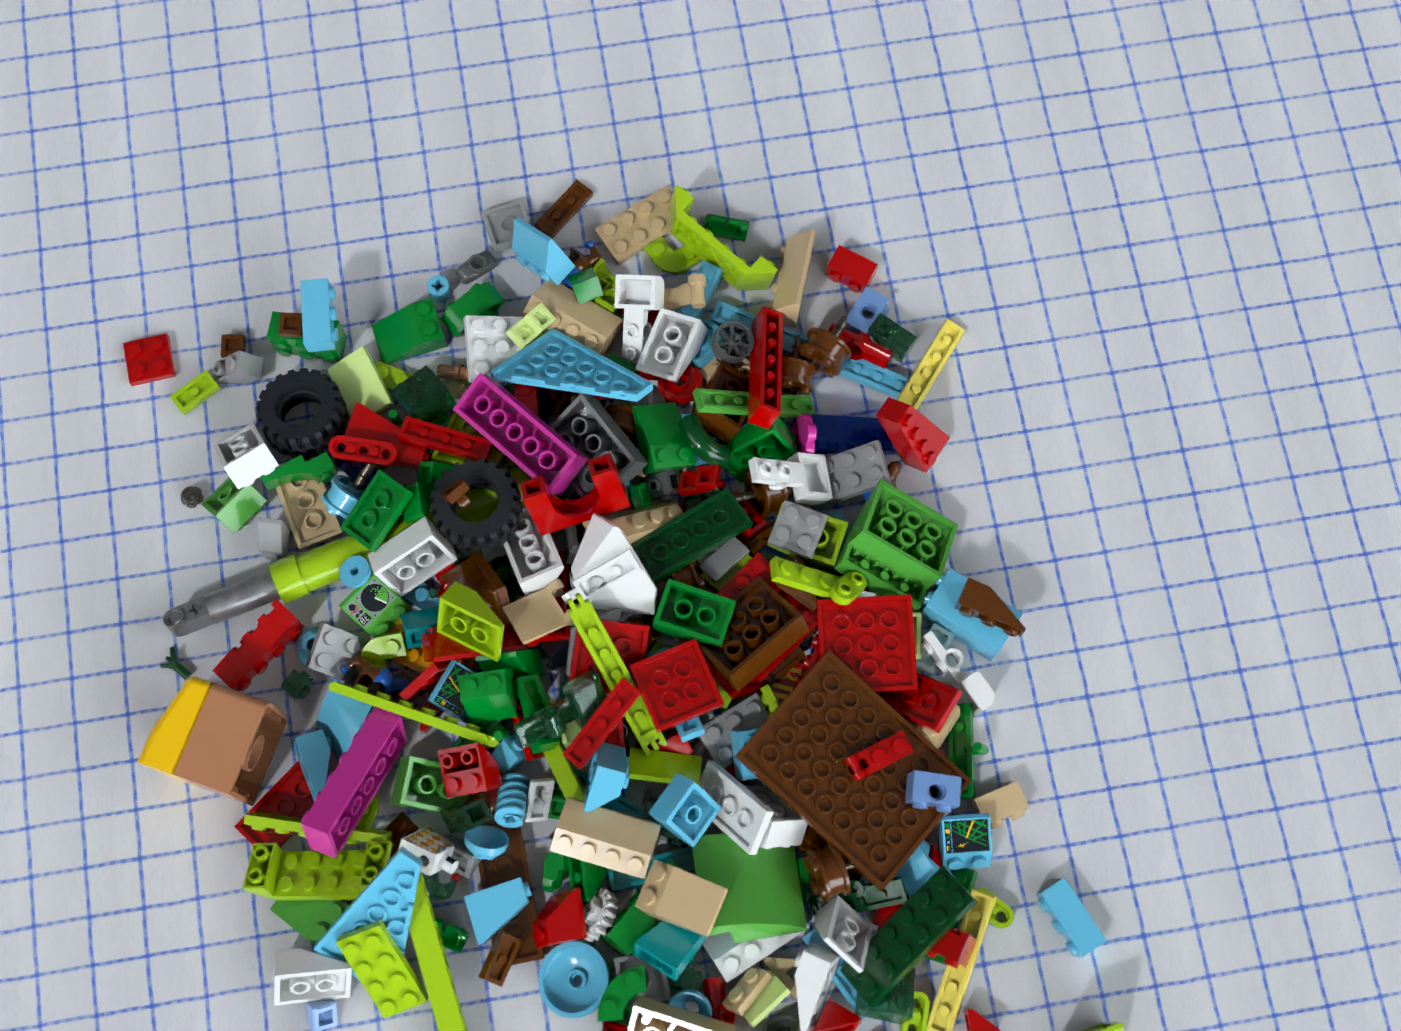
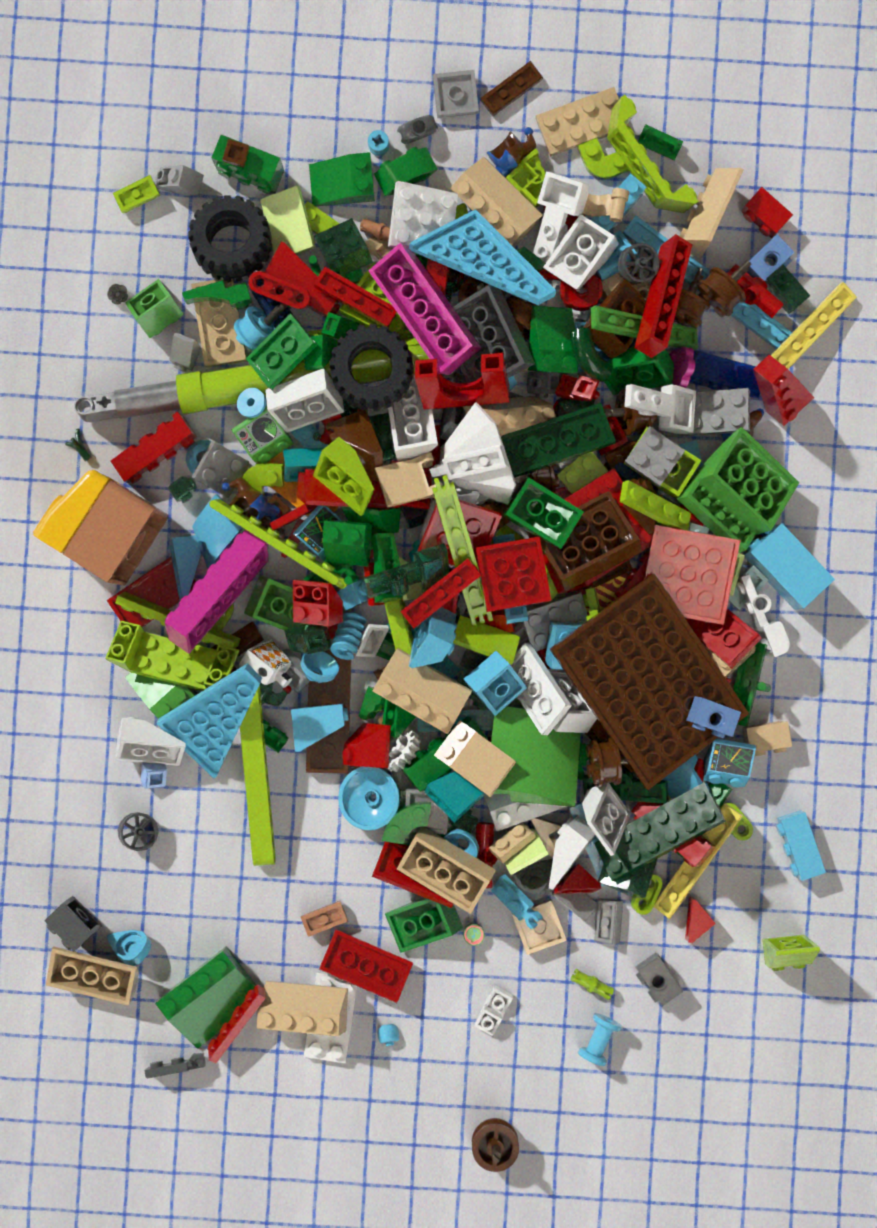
camera: 15 degrees right, 15 degrees up
red plate [123,333,176,386] -> none
white brick [213,422,279,489] -> none
reddish brown plate [220,334,246,358] -> none
medium azure brick [300,278,338,352] -> none
lime plate [336,920,429,1018] -> none
reddish brown tile [440,479,471,508] -> none
reddish brown plate [478,930,522,987] -> none
yellowish green slope [506,302,556,350] -> none
medium azure slope [512,217,575,286] -> none
panel [568,267,604,304] -> none
green plate [629,482,651,509] -> none
light grey slope [699,537,750,584] -> none
lime plate [829,572,867,605] -> none
red plate [844,730,914,782] -> none
reddish brown slope [955,578,1026,637] -> none

